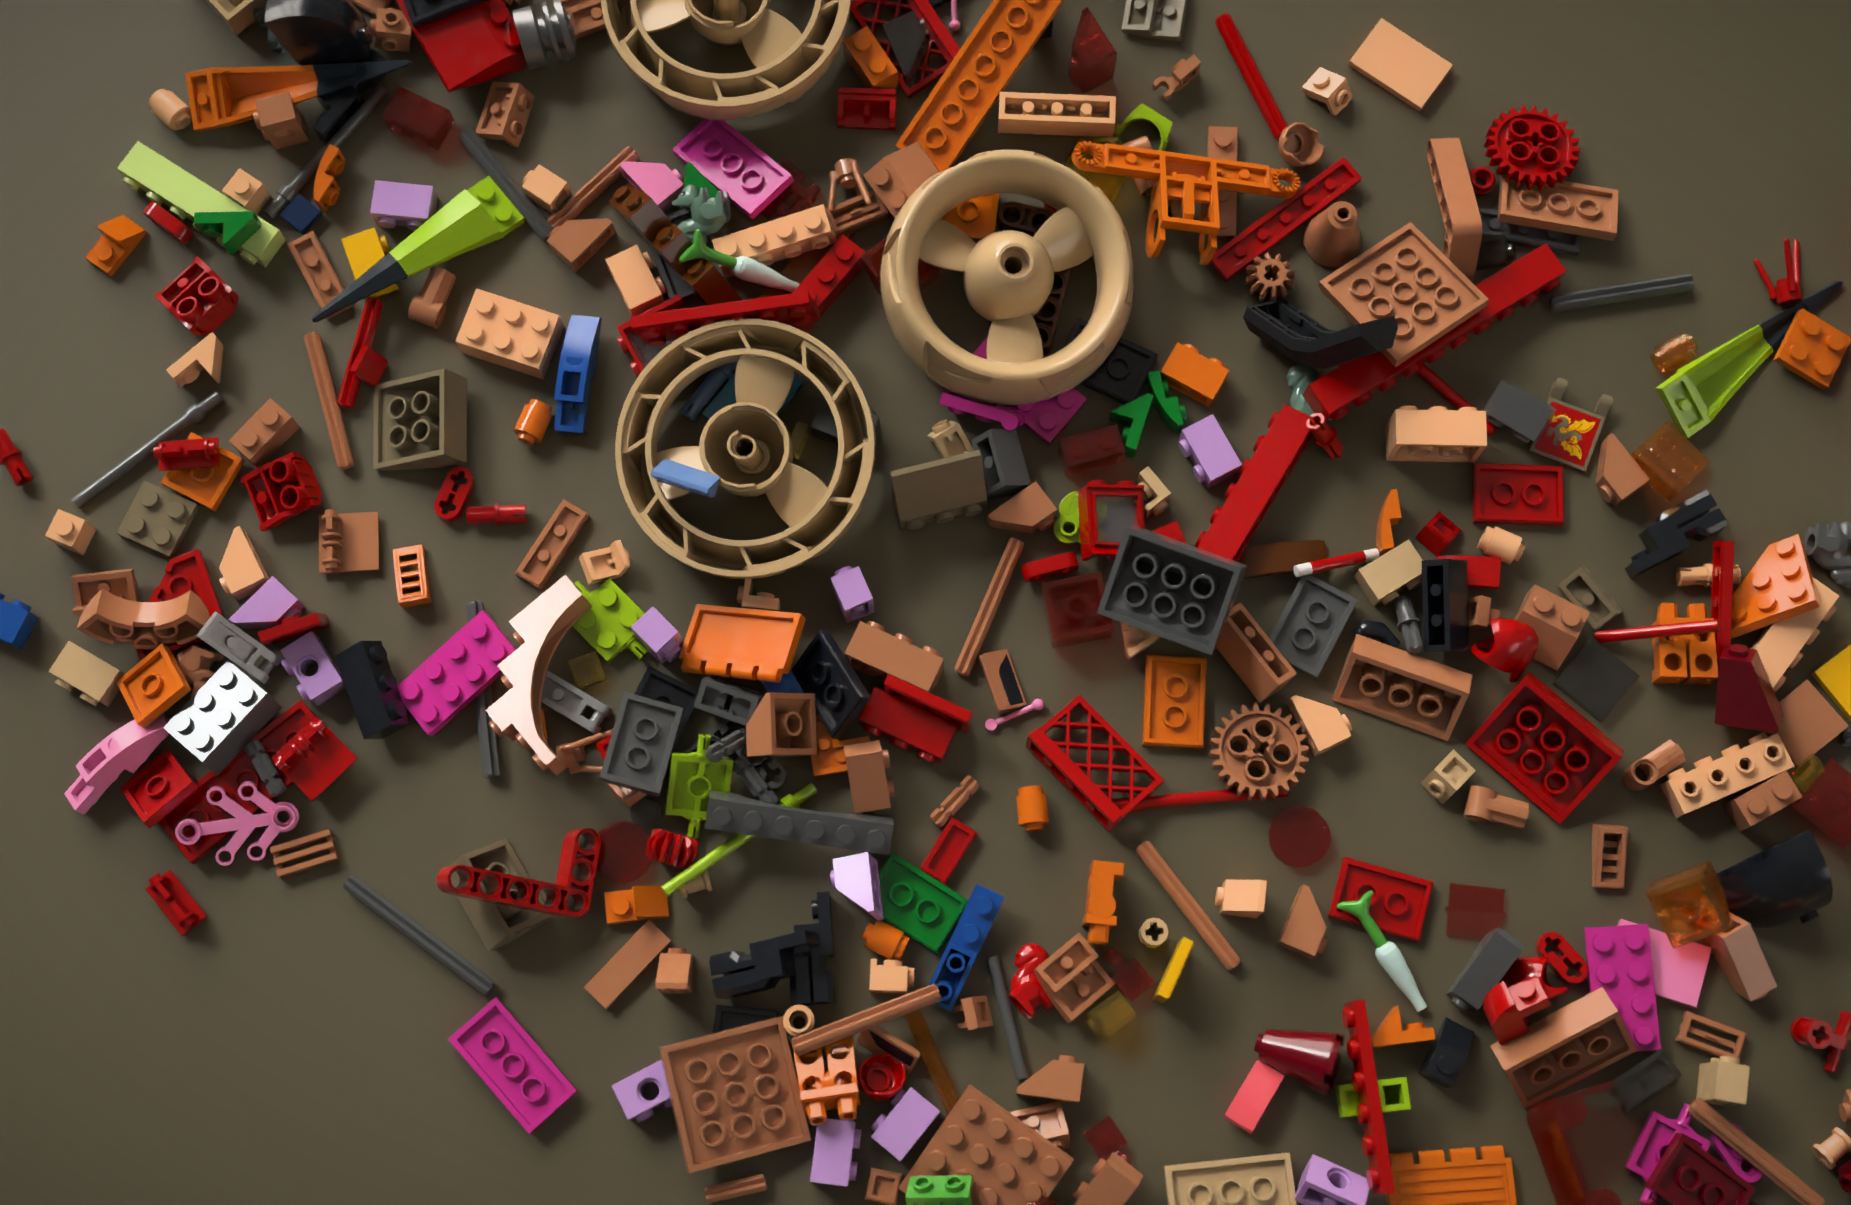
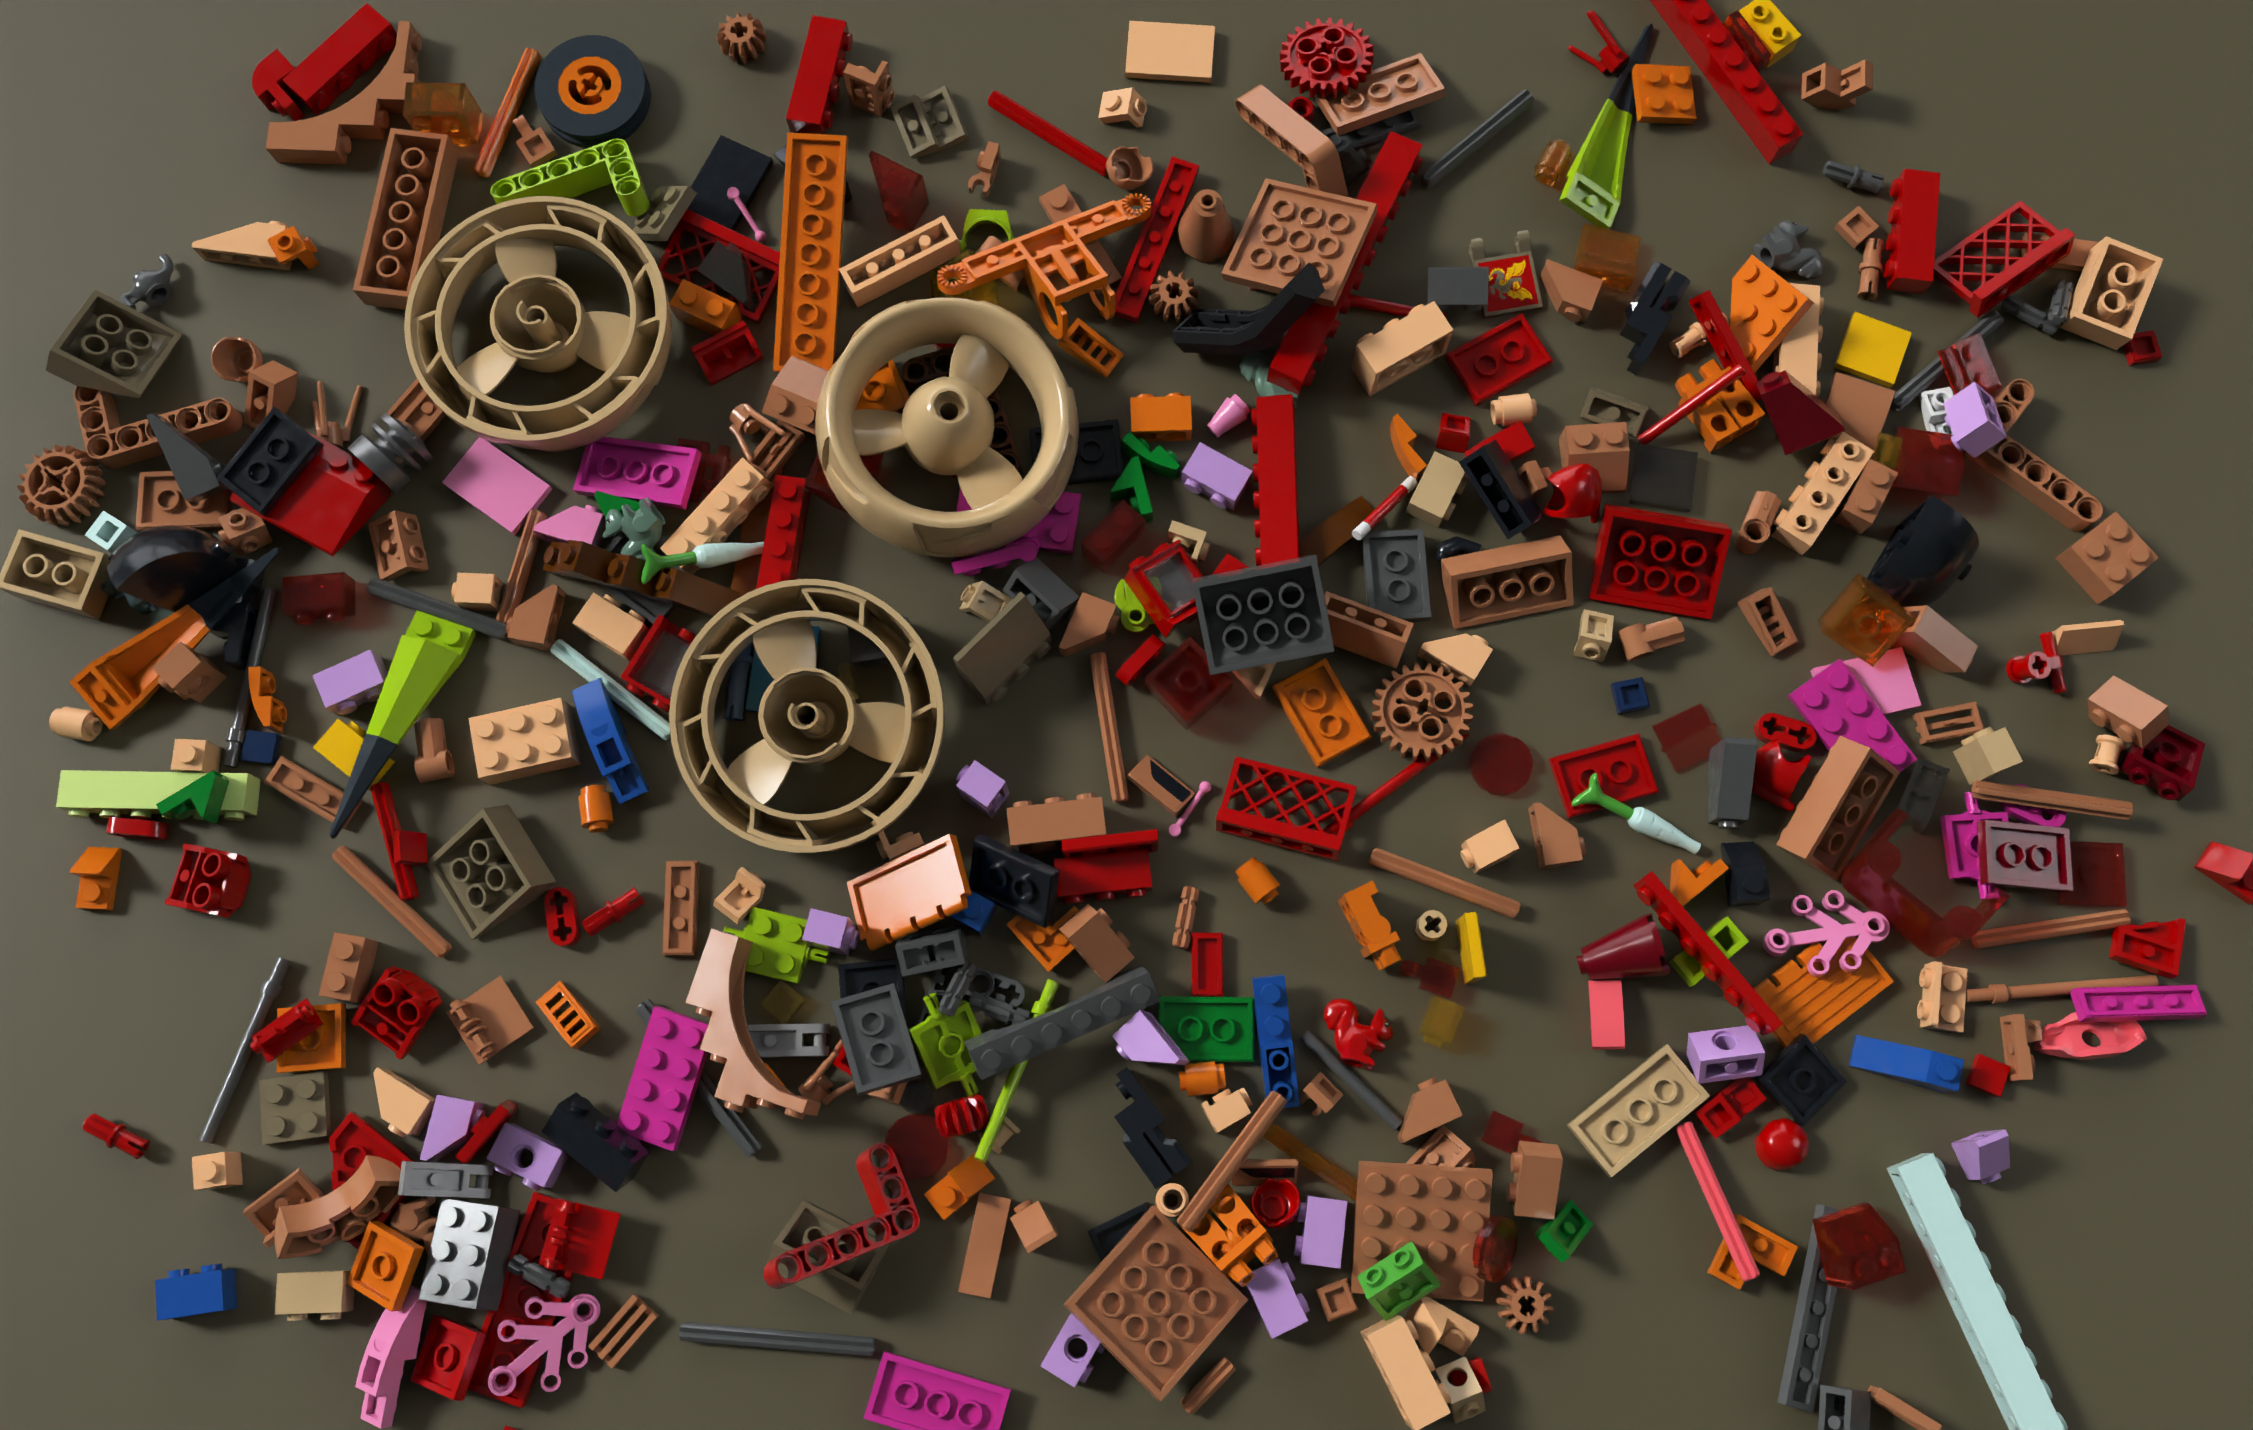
camera: 30 degrees left, 0 degrees up
light nougat slope [166,332,224,387] -> none
red plate [630,291,820,347] -> none
medium blue slope [651,459,720,498] -> none
black plate [709,930,820,1000] -> none
nougat slope [746,692,817,757] -> none
nougat slope [1033,932,1115,1024] -> none
red axle [1306,413,1343,460] -> none
dark grey axle [1393,596,1423,654] -> none
red brick [1482,975,1551,1045] -> none
none -> bright pink tile [442,437,552,536]
none -> light aqua axle [550,639,671,740]
none -> orange slope [1057,318,1124,378]
none -> bright pink cone [1206,394,1251,438]
none -> dark blue tile [1610,677,1650,715]
none -> bright pink plant [1763,890,1890,977]

